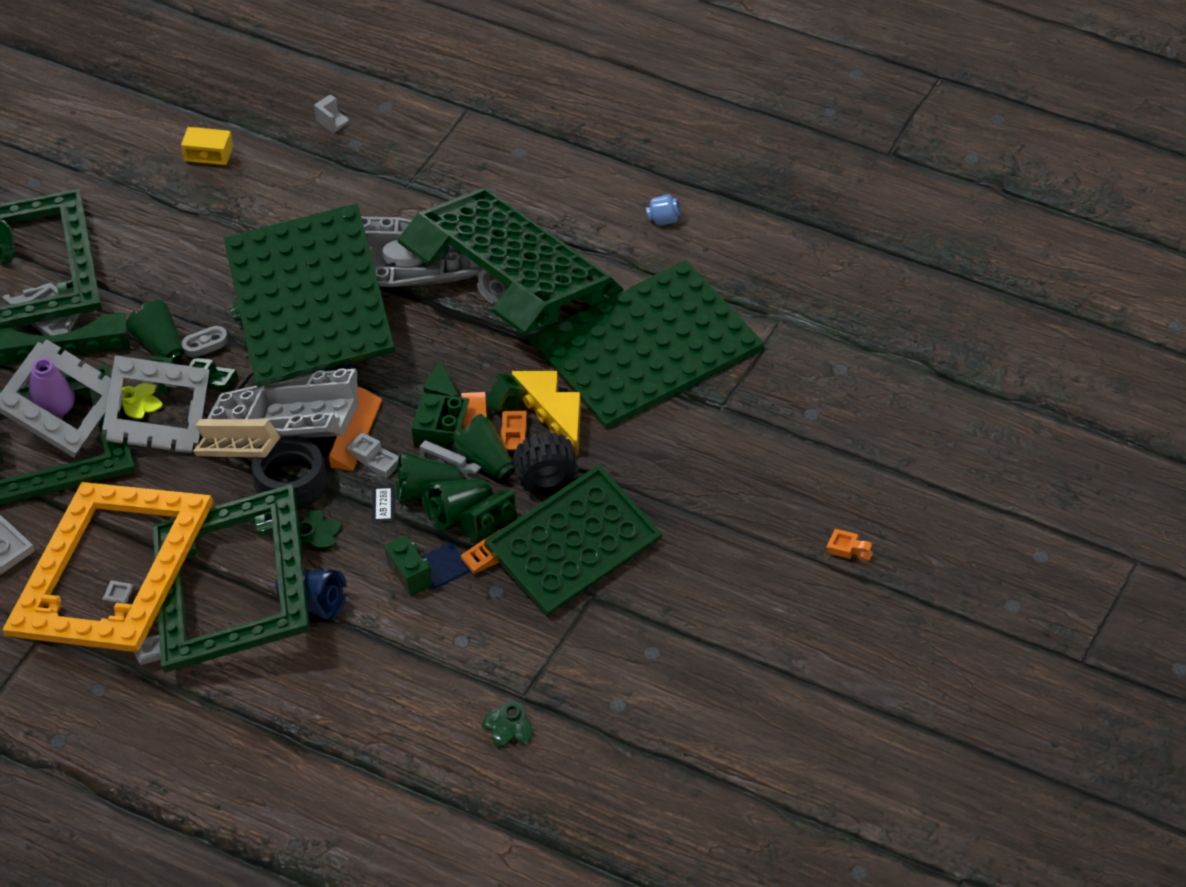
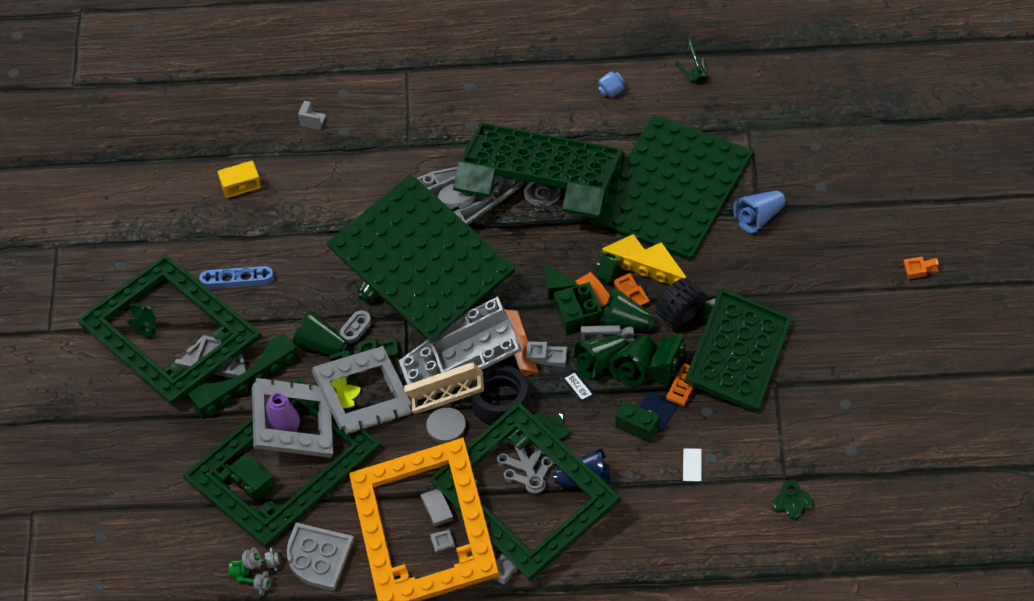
camera: 30 degrees left, 5 degrees up
none -> medium blue beam [199,266,274,289]
none -> light grey slope [420,489,453,527]
none -> light grey tile [427,408,466,444]
none -> light grey plant [497,434,554,494]
none -> dark green plant [675,39,709,85]
none -> white sticker [683,449,702,481]
none -> medium blue cone [733,190,785,233]

